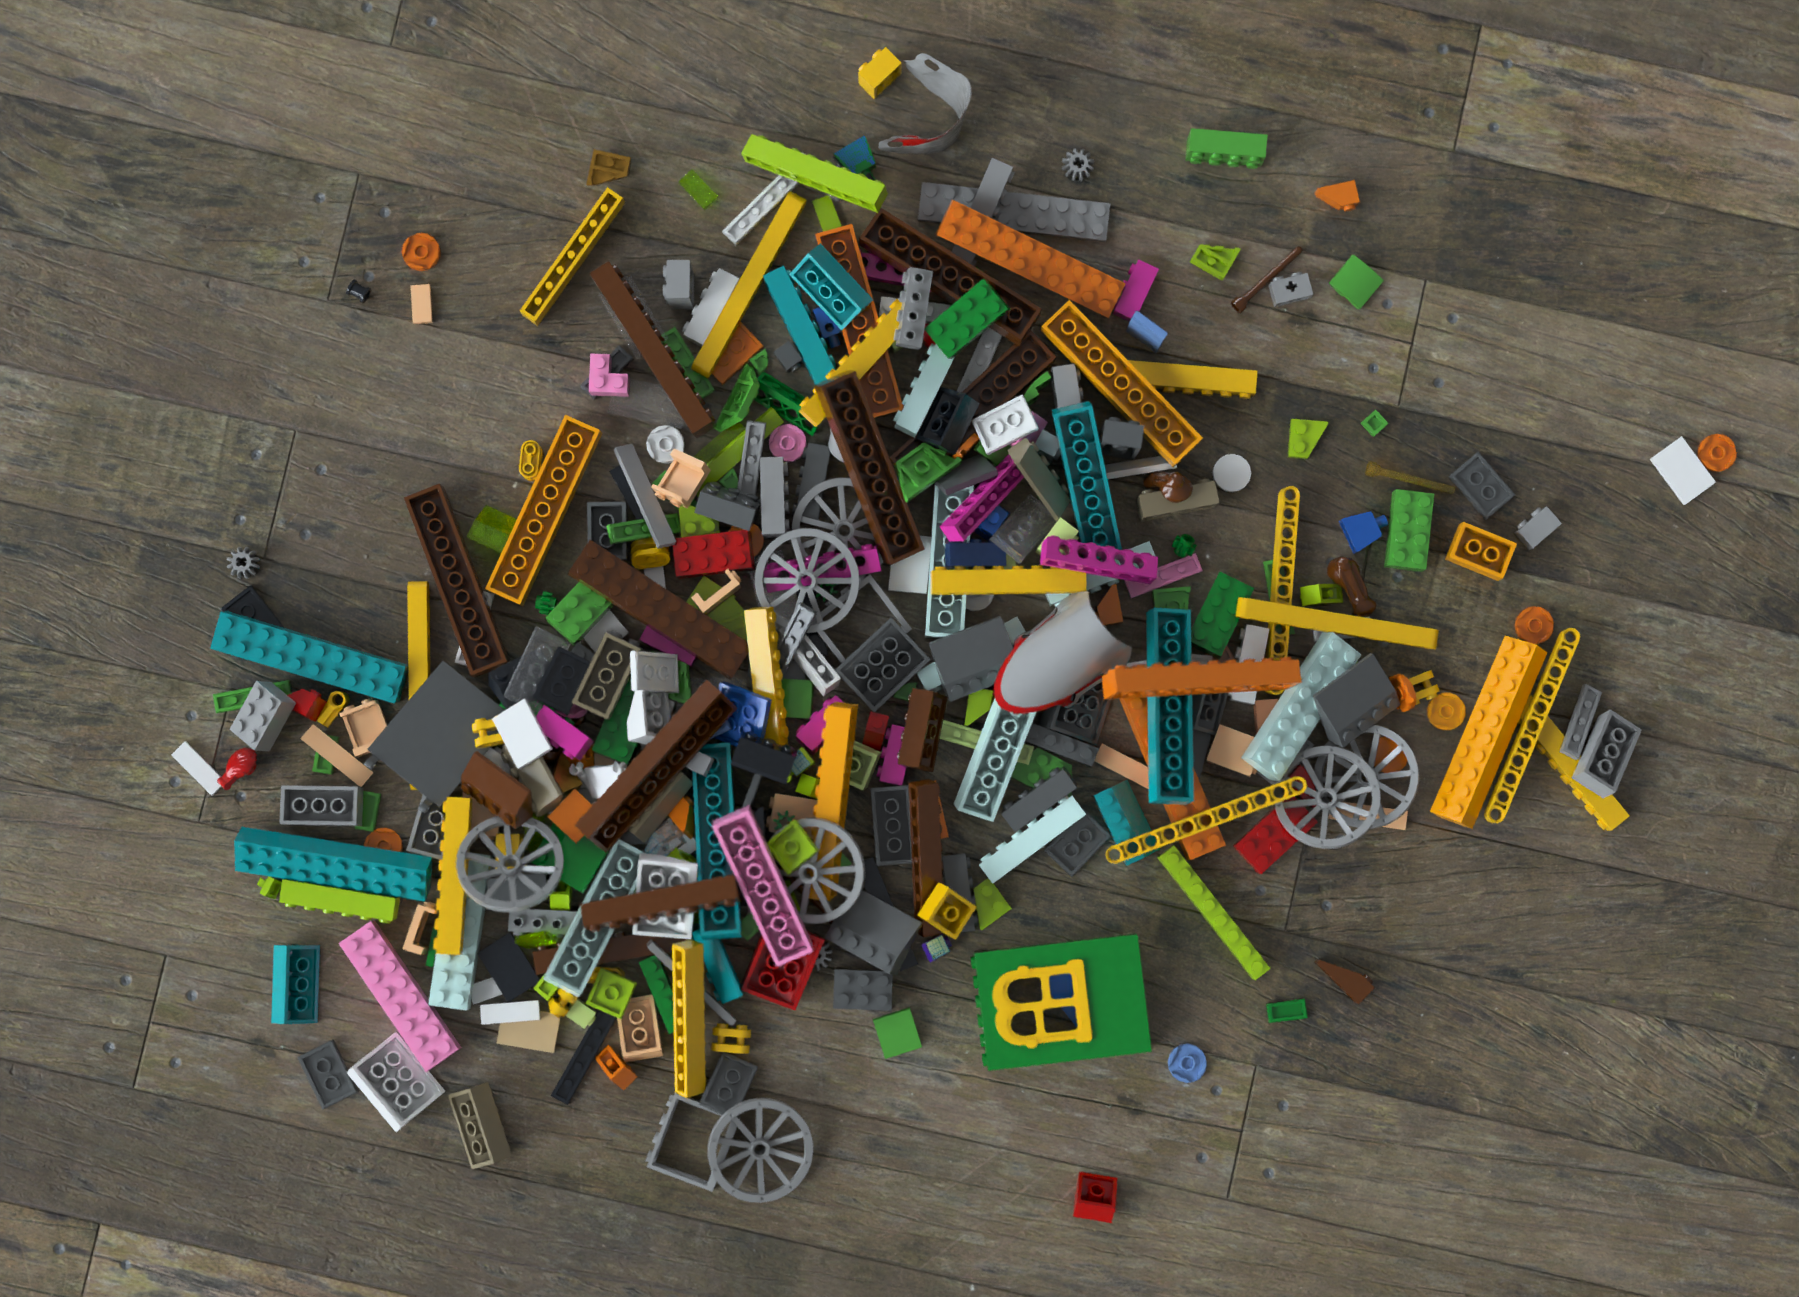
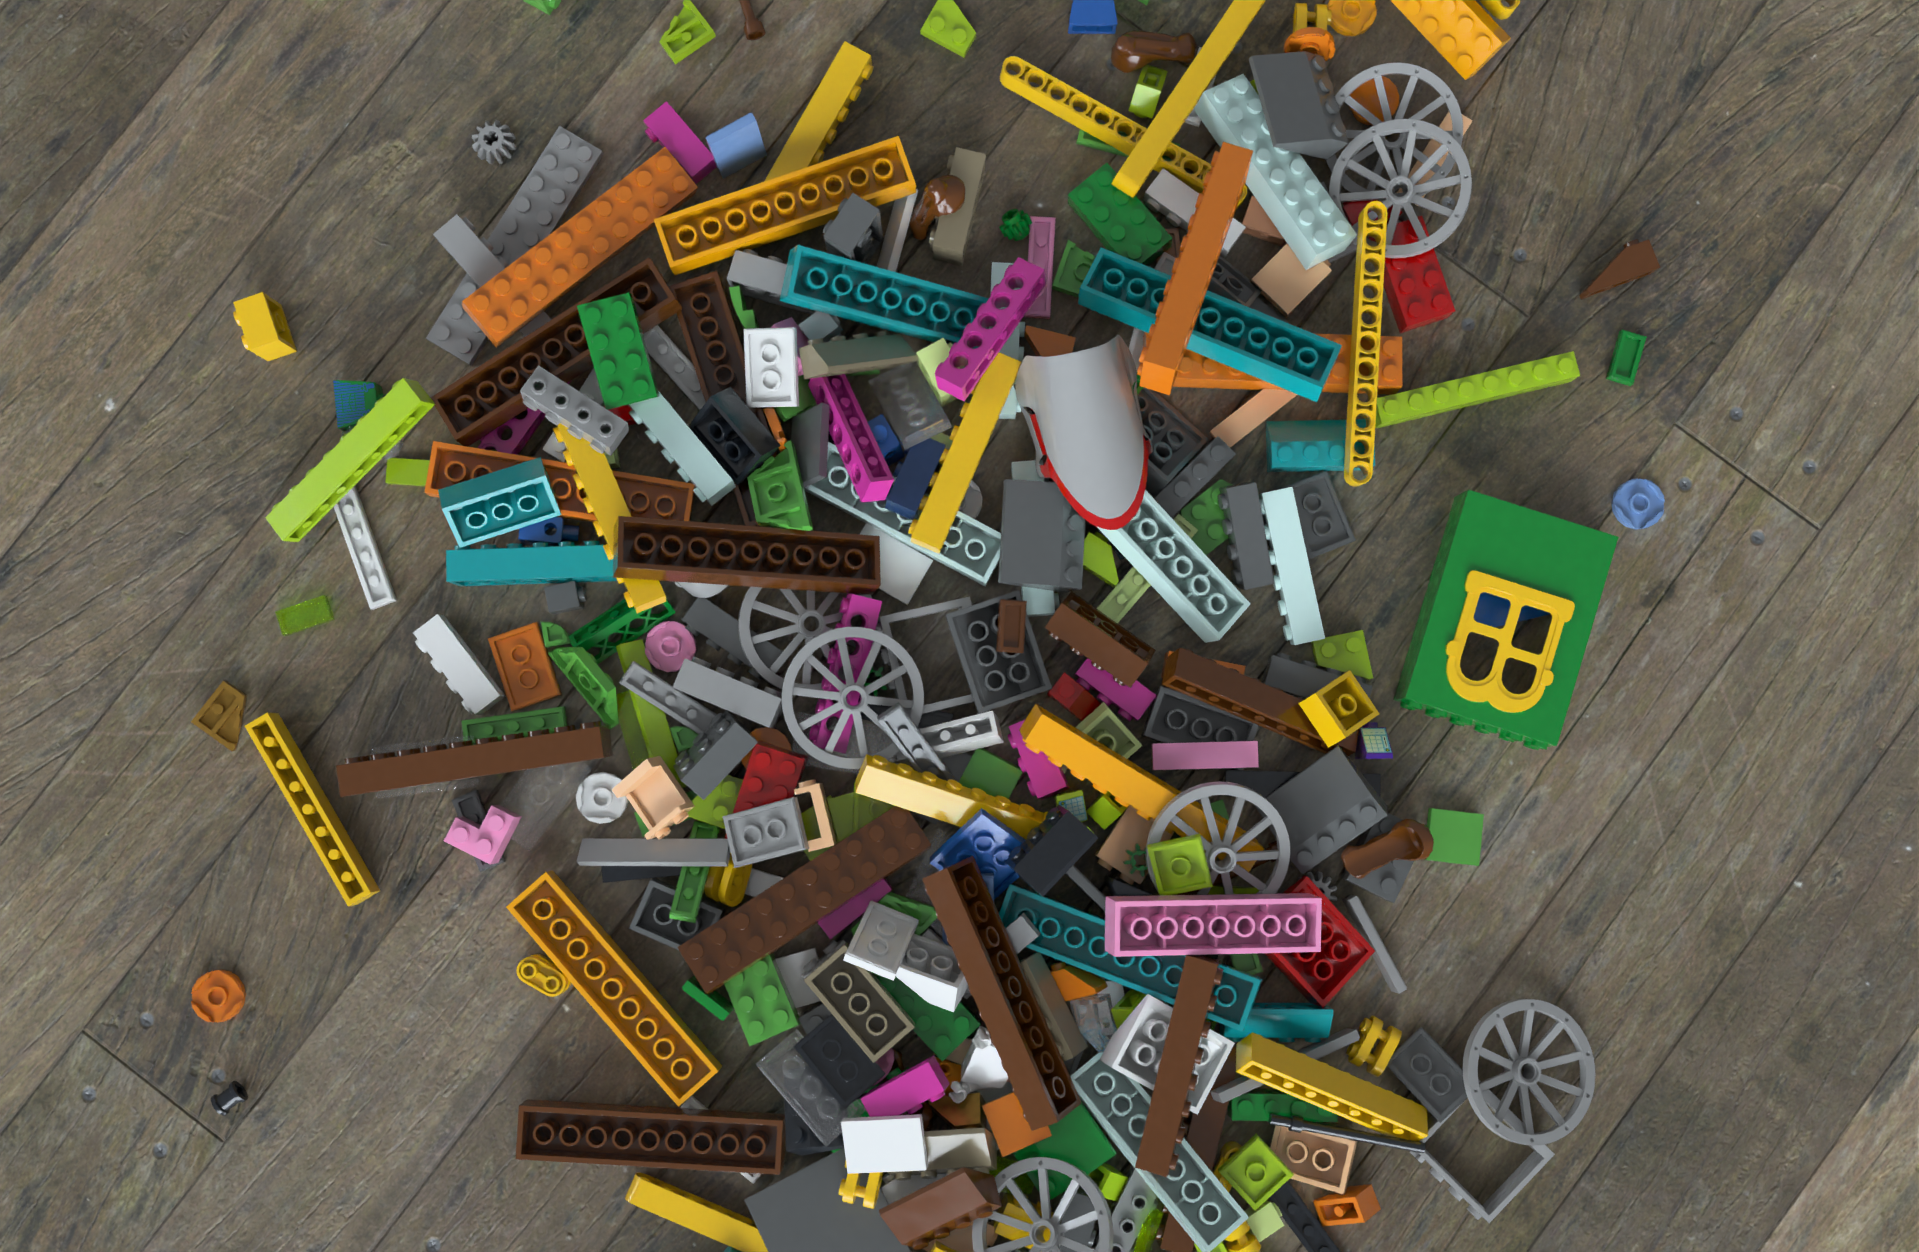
camera: 65 degrees left, 0 degrees up
light nougat tile [411,284,433,324] -> none
clear neon green slope [467,505,517,554] -> none
green gear [535,591,557,615] -> none
light grey brick [663,260,694,310] -> none
yellow beam [691,191,807,378] -> none
light grey piece [878,53,971,154] -> none
bright green tile [894,683,917,701] -> none
red slope [1073,1171,1118,1223] -> none
white tile [1212,454,1251,492] -> none
none -> green tile [682,975,734,1021]
none -> light grey tile [723,797,809,868]
none -> reddish brown tile [996,599,1027,654]
none -> bright pink tile [1152,741,1259,770]
none -> black bar [1268,1113,1426,1153]
none -> reddish brown hair [1341,819,1434,879]
none -> light grey tile [1342,895,1407,994]

